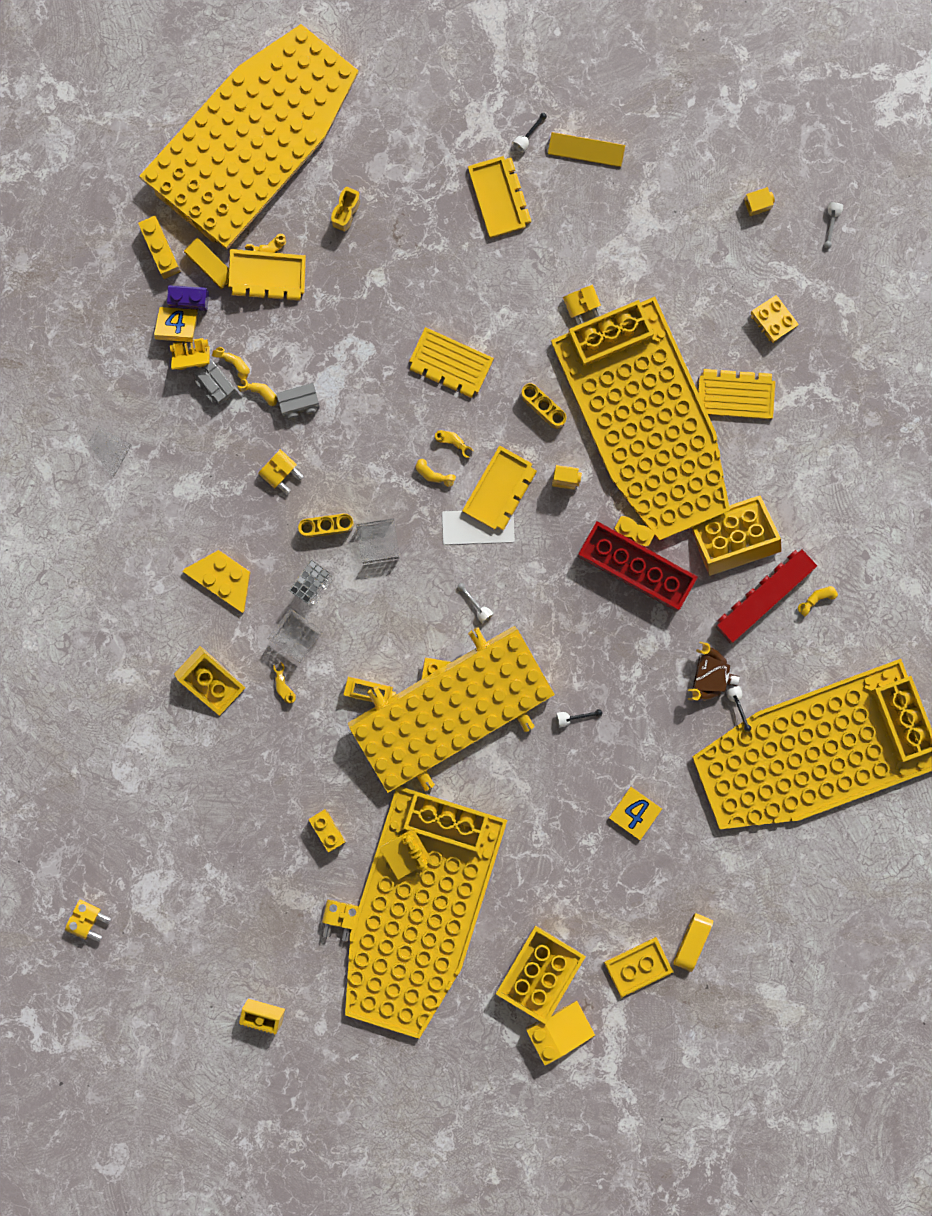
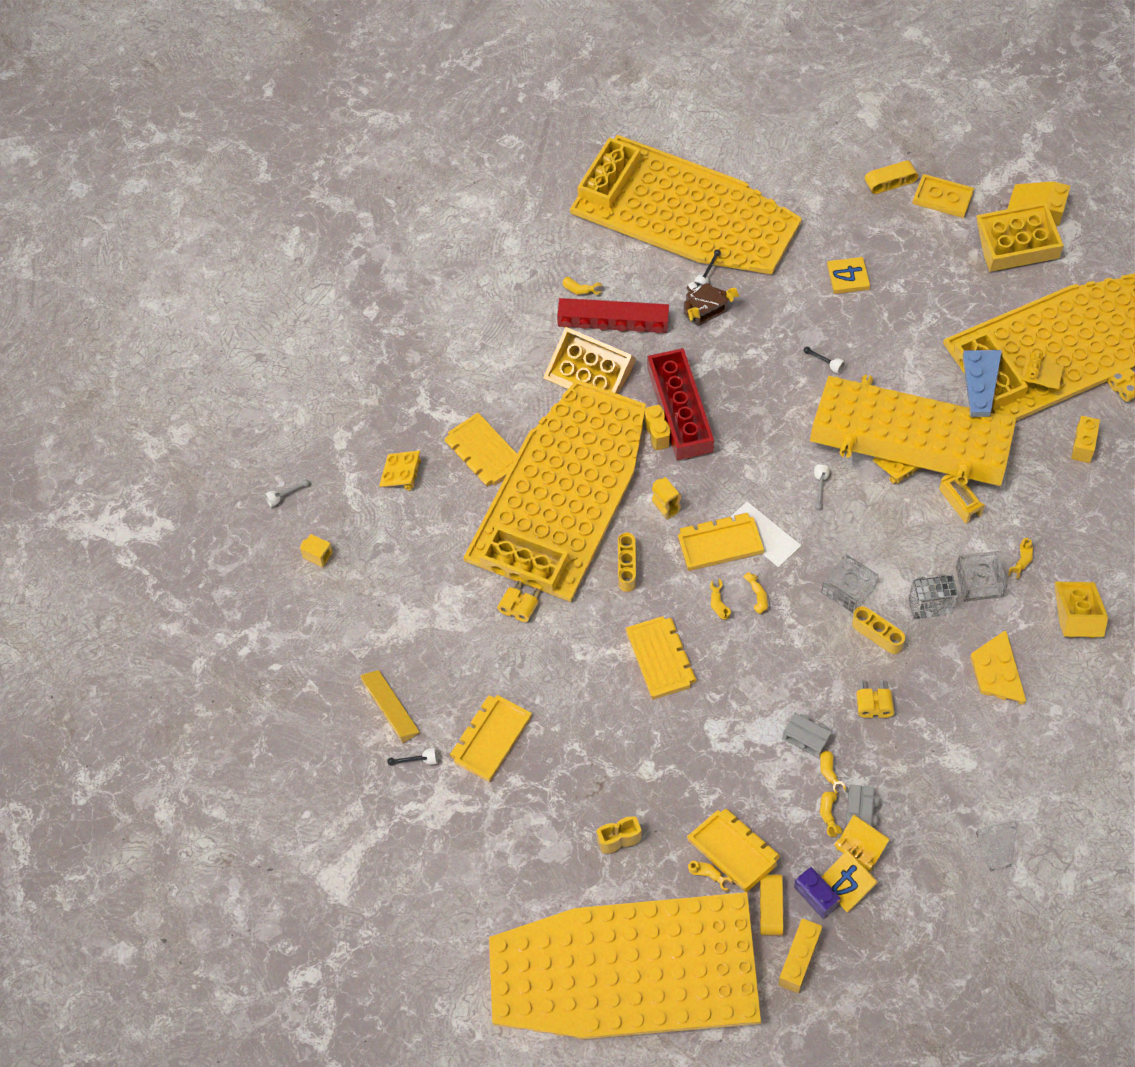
camera: 125 degrees left, 25 degrees down
none -> medium blue wing [963,350,1002,417]

